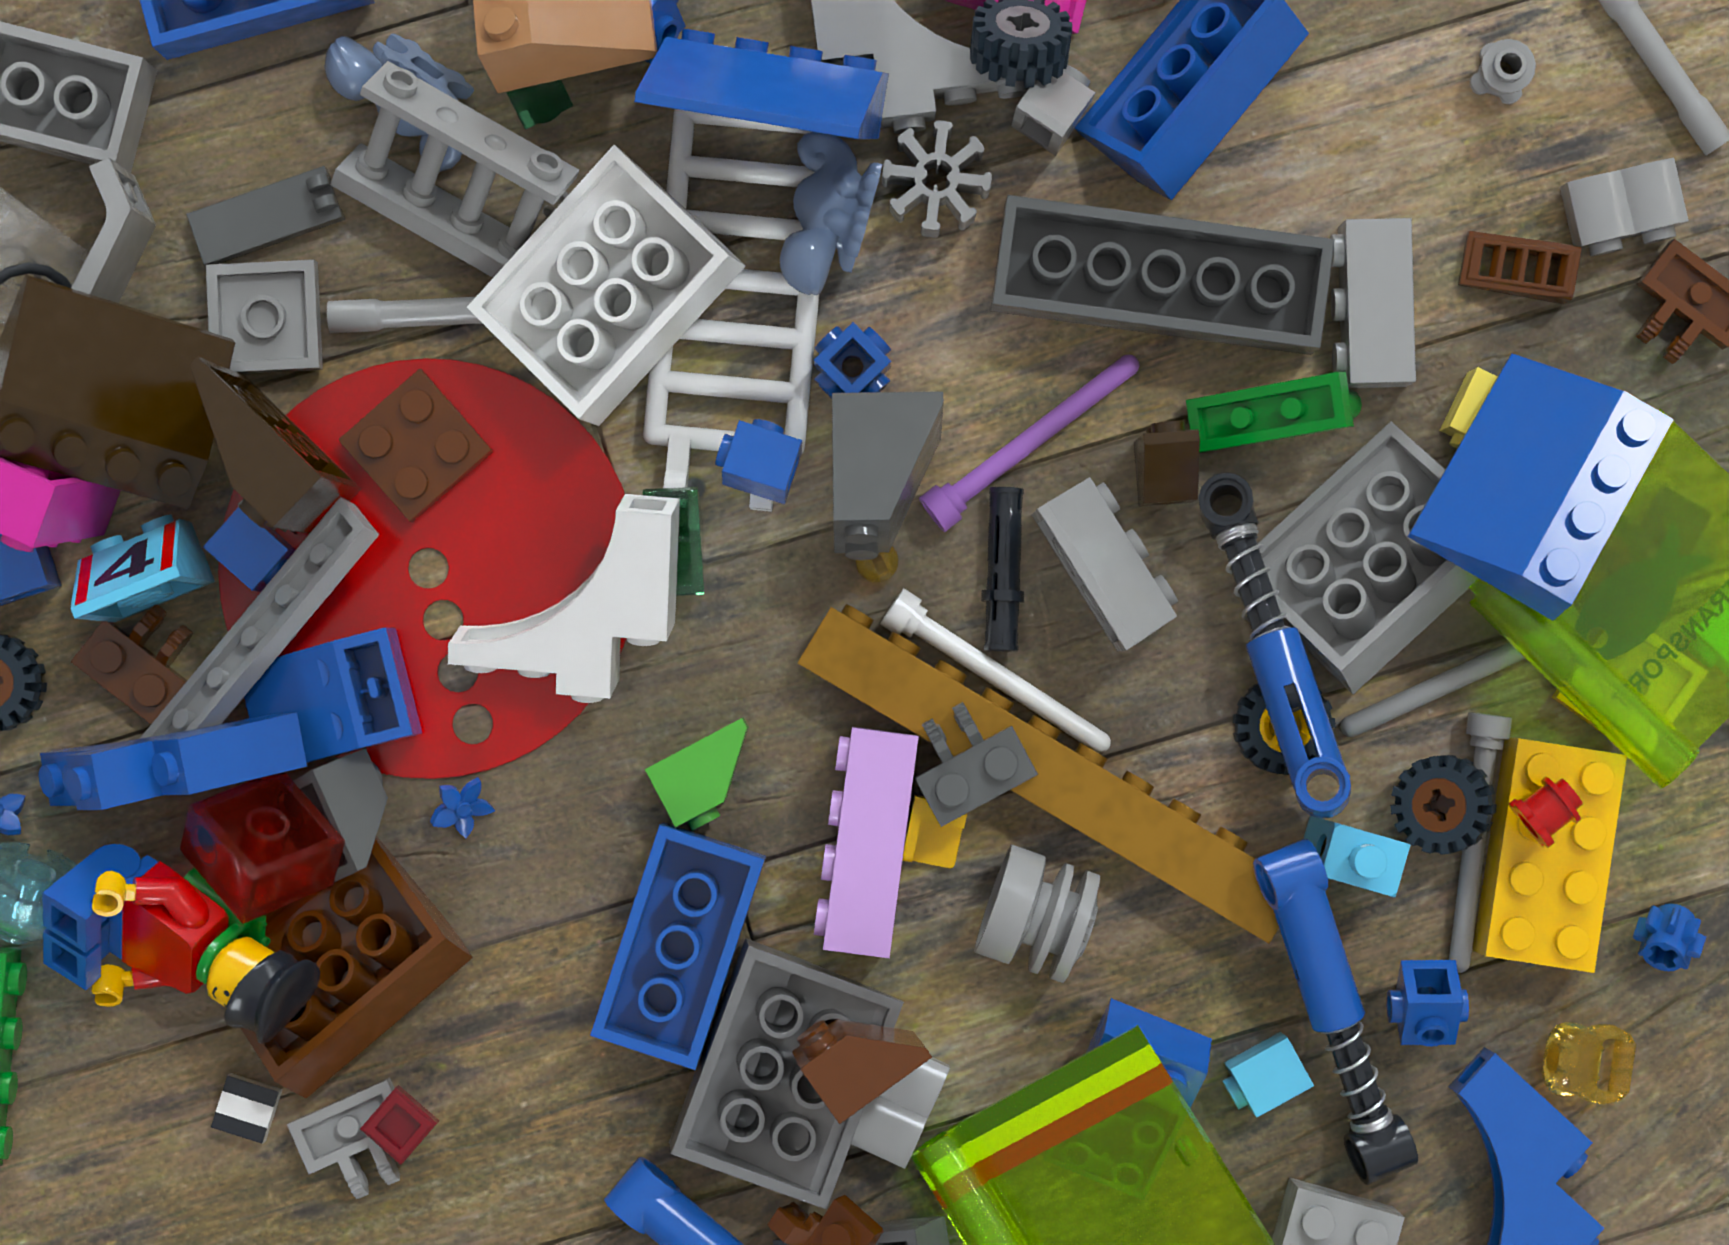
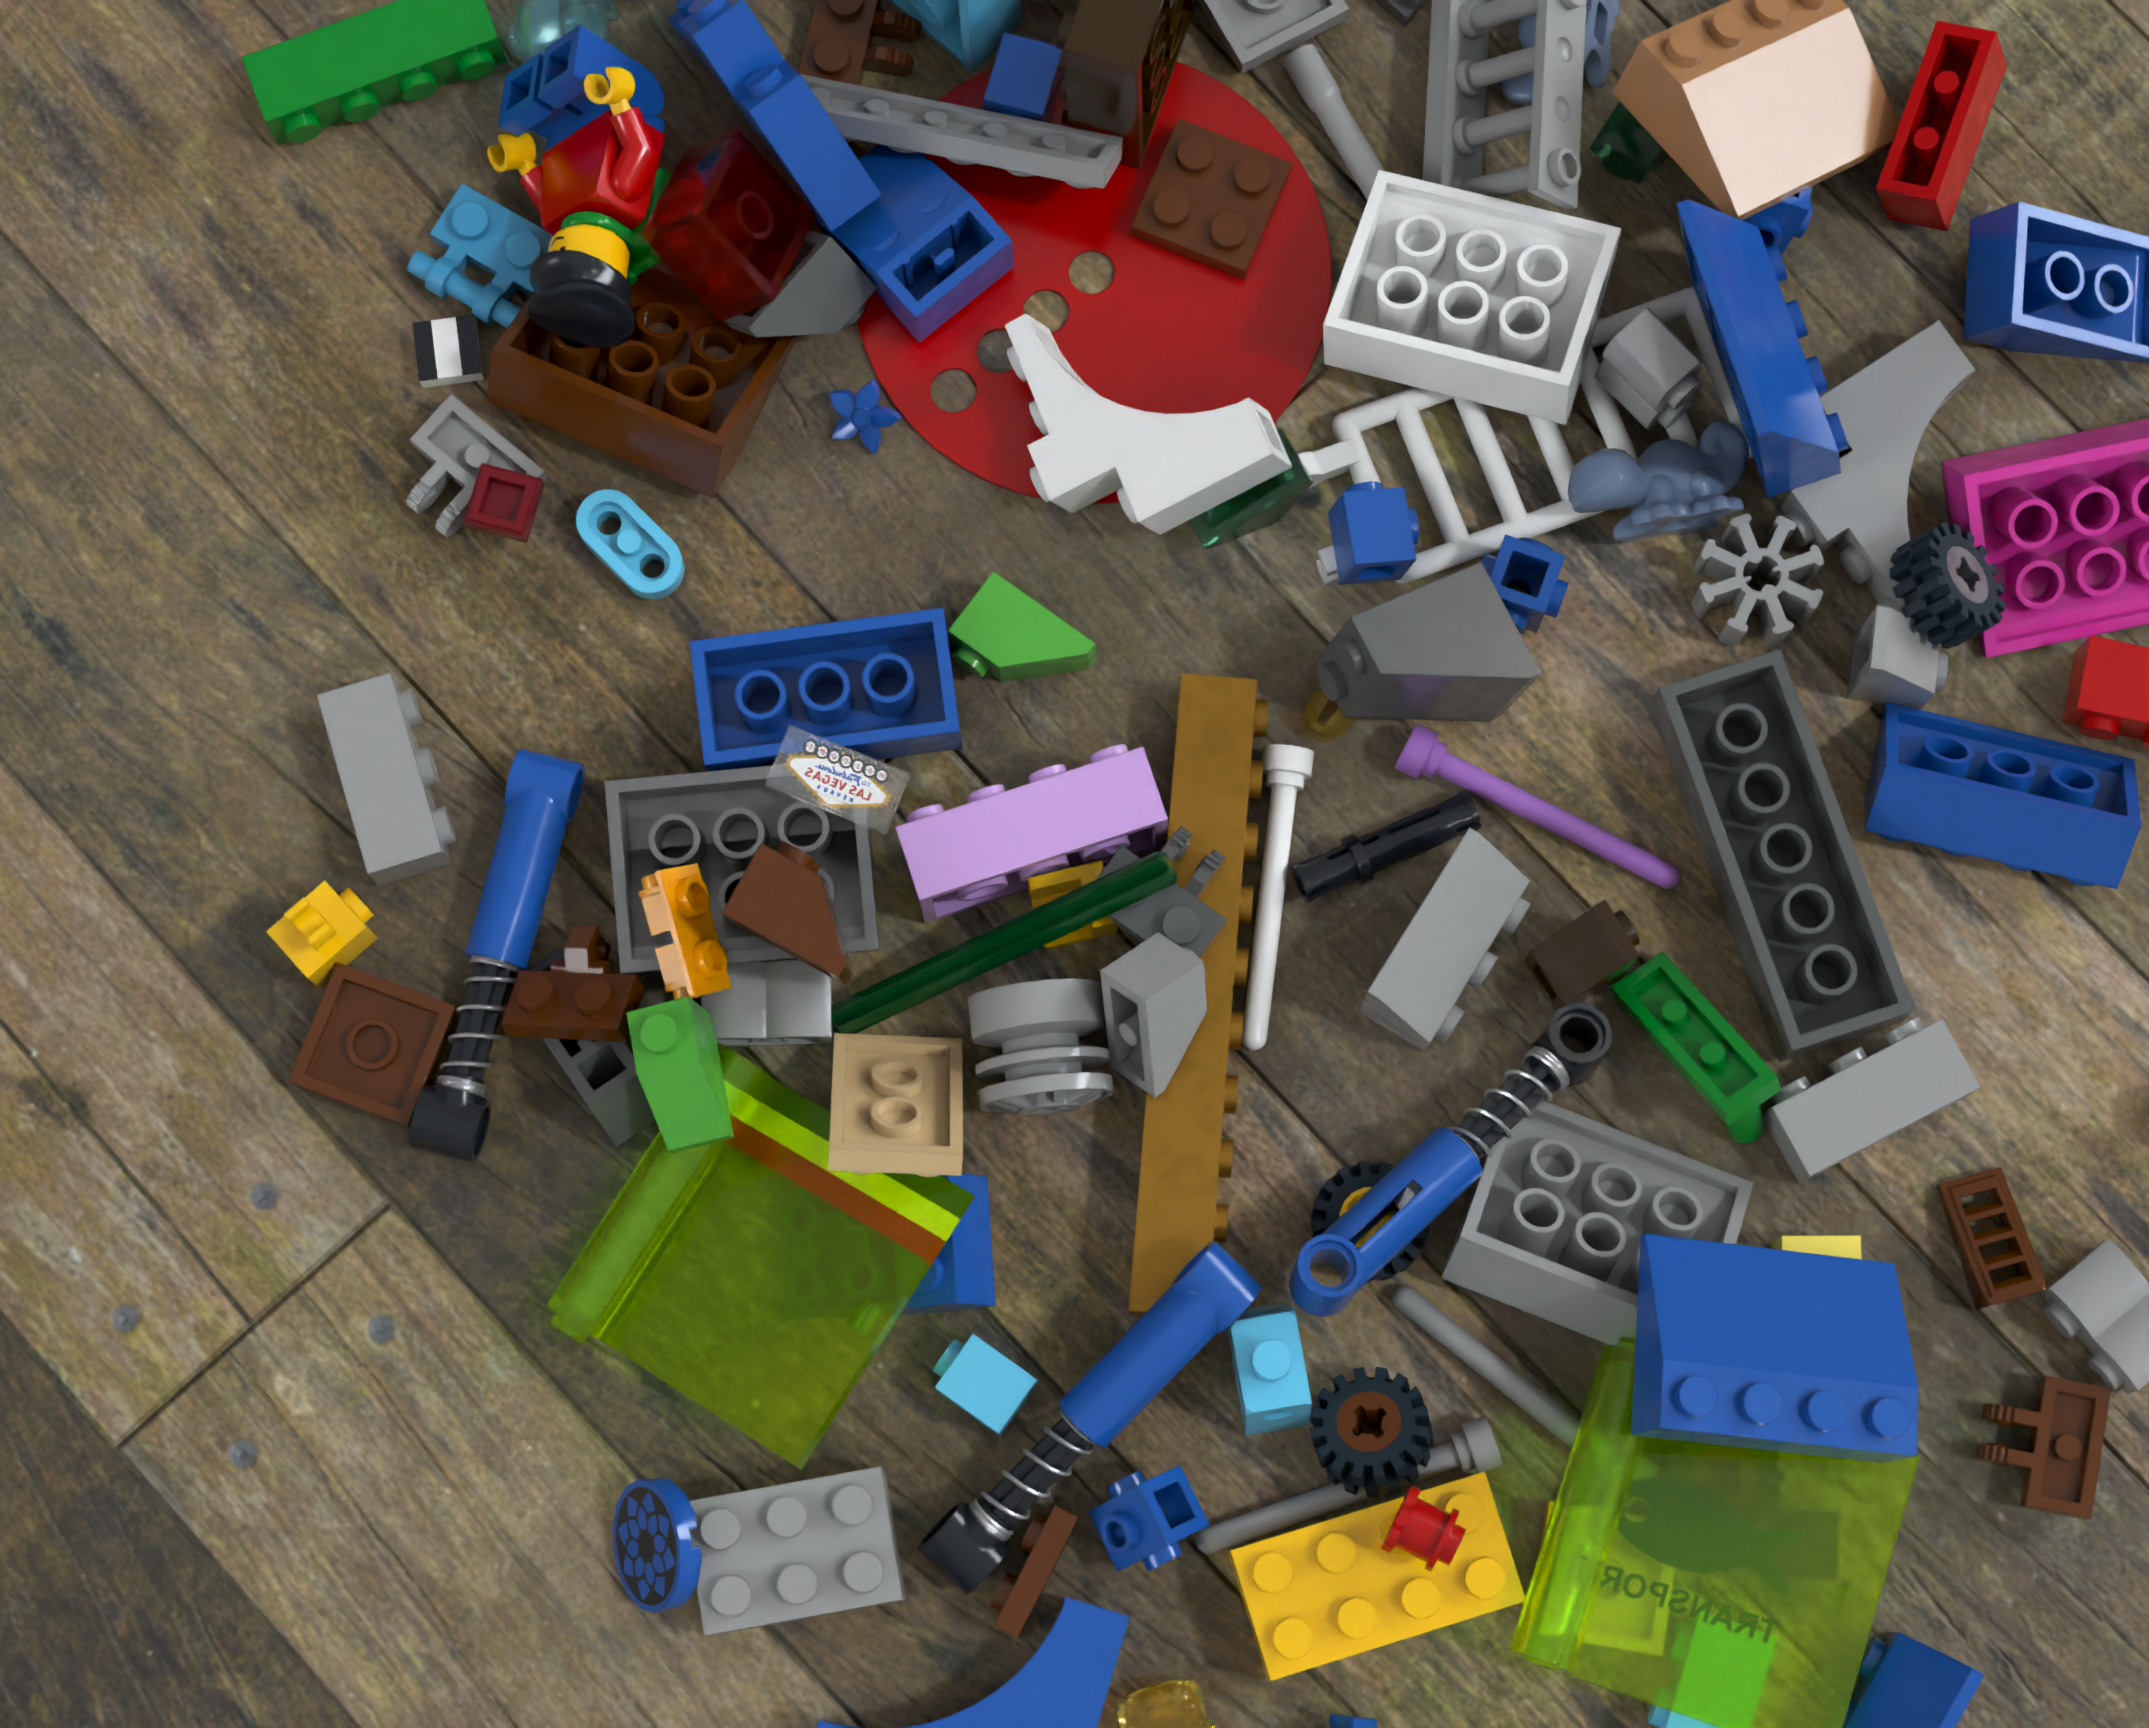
camera: 70 degrees right, 10 degrees down
none -> dark azure plate [407,183,553,328]
none -> medium azure plate [576,489,685,599]
none -> bright green slope [626,996,734,1153]
none -> light orange hinge [638,863,732,1000]
none -> clear tile [765,725,910,835]
none -> tan plate [828,1033,963,1177]
none -> dark green axle [832,852,1177,1034]
none -> reddish brown plate [989,1506,1079,1638]
none -> light grey slope [1100,932,1207,1098]
none -> light grey brick [1594,308,1703,431]

